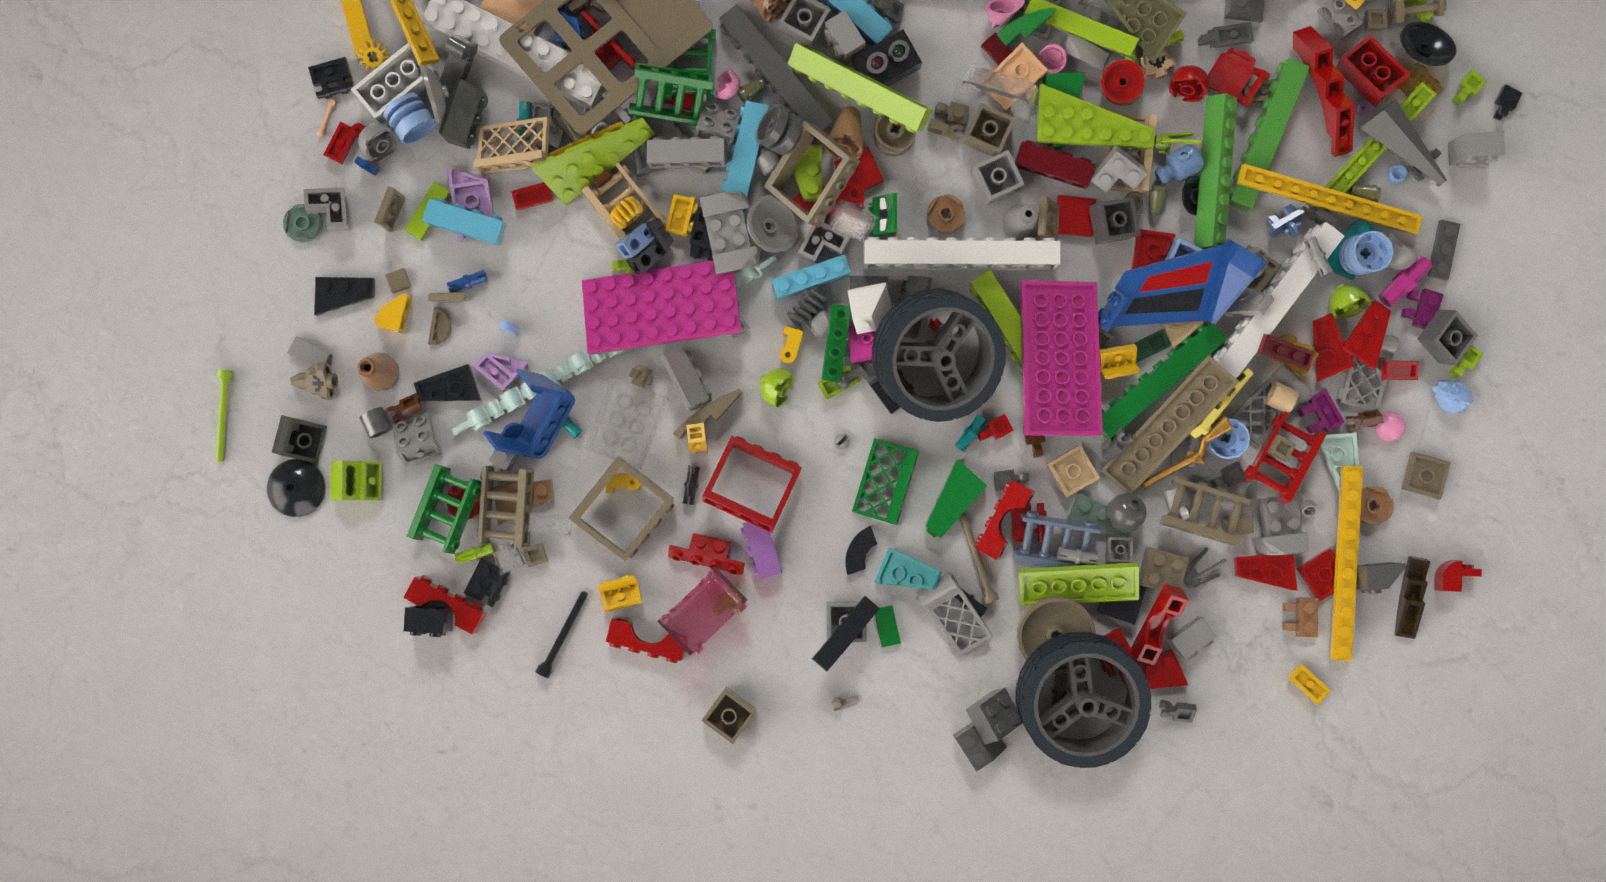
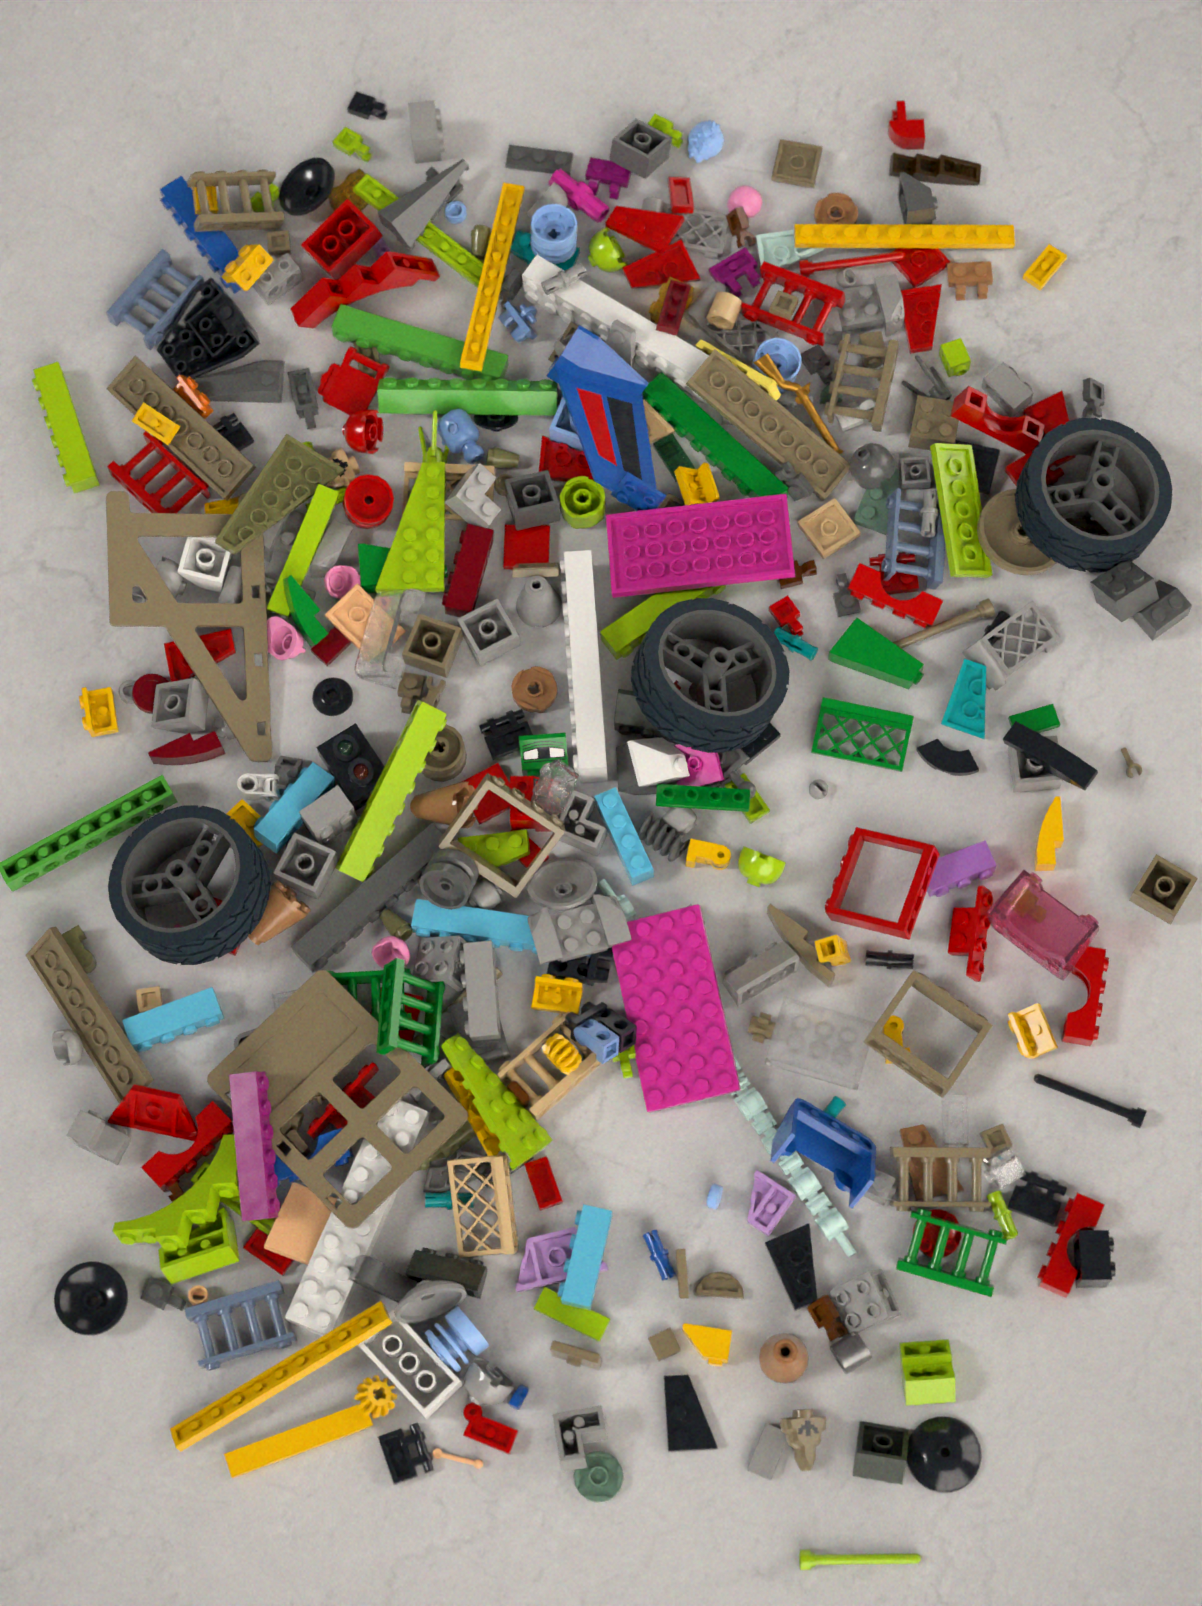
camera: 90 degrees left, 15 degrees down
none -> black piece [312,677,353,716]
none -> black plate [479,709,533,760]
none -> lime brick [560,476,606,529]
none -> red piece [799,251,905,277]
none -> lime brick [939,338,971,377]
none -> yellow slope [1035,796,1064,871]

